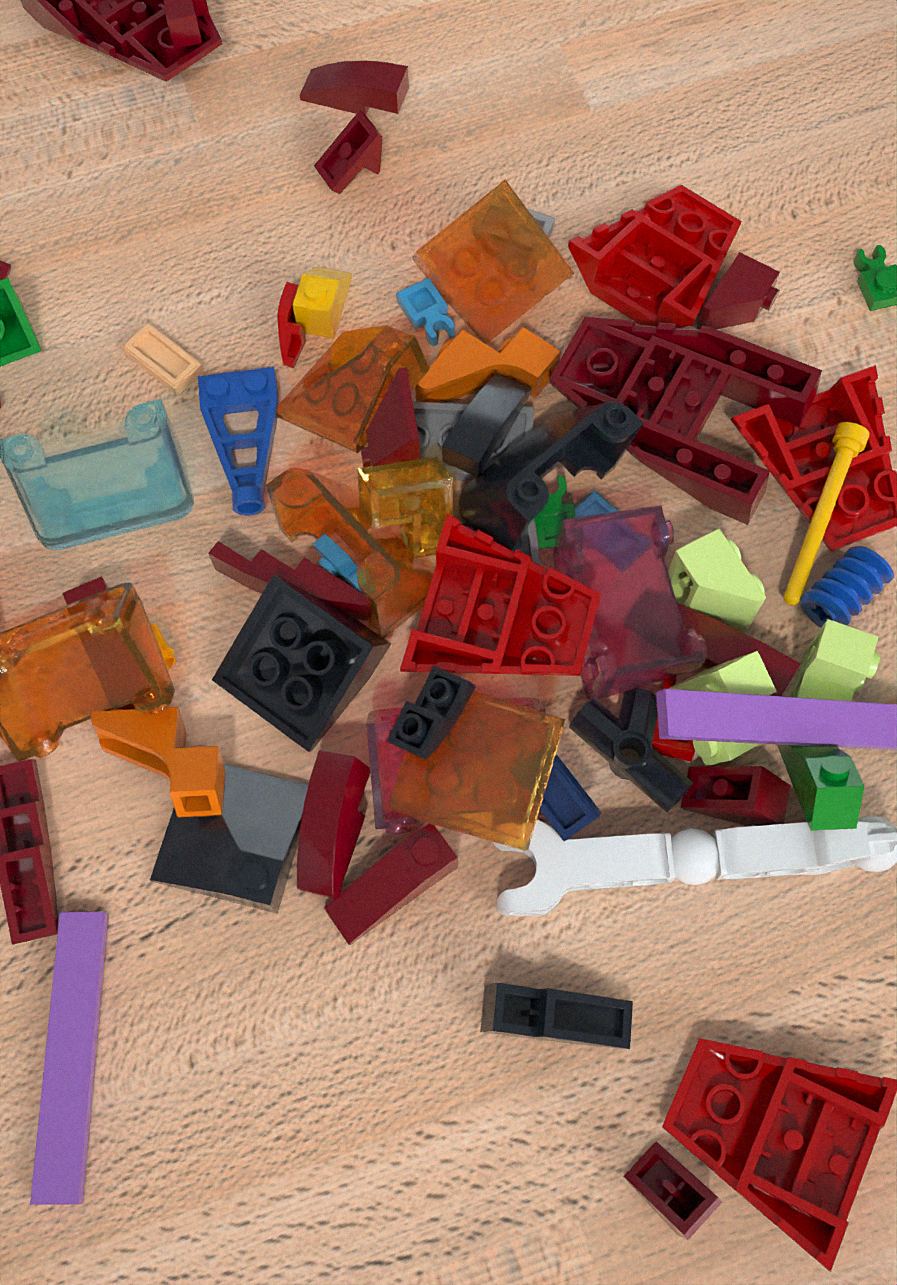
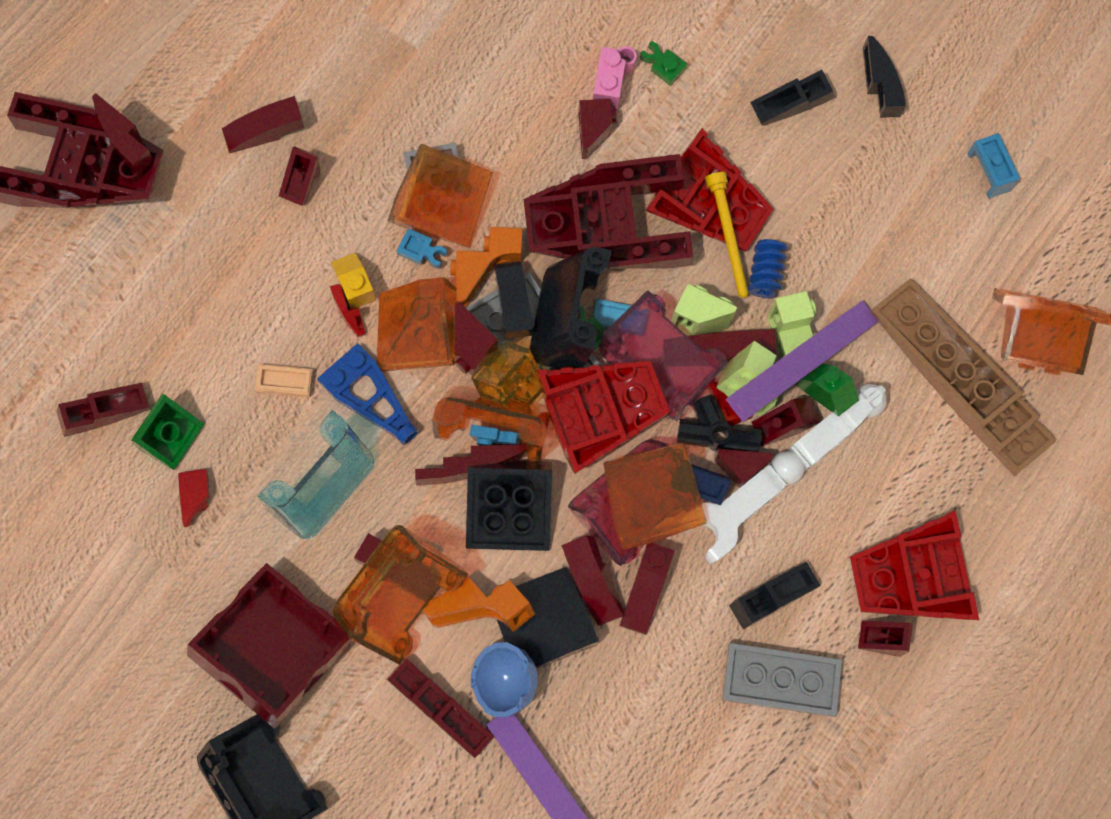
camera: 45 degrees left, 5 degrees up
black slope [387,666,476,760] -> none
red wedge [568,185,742,328] -> none
none -> medium blue cylinder [470,642,538,717]
none -> bright pink hinge [593,46,637,111]
none -> dark red slope [714,449,773,488]
none -> light grey plate [722,643,842,717]

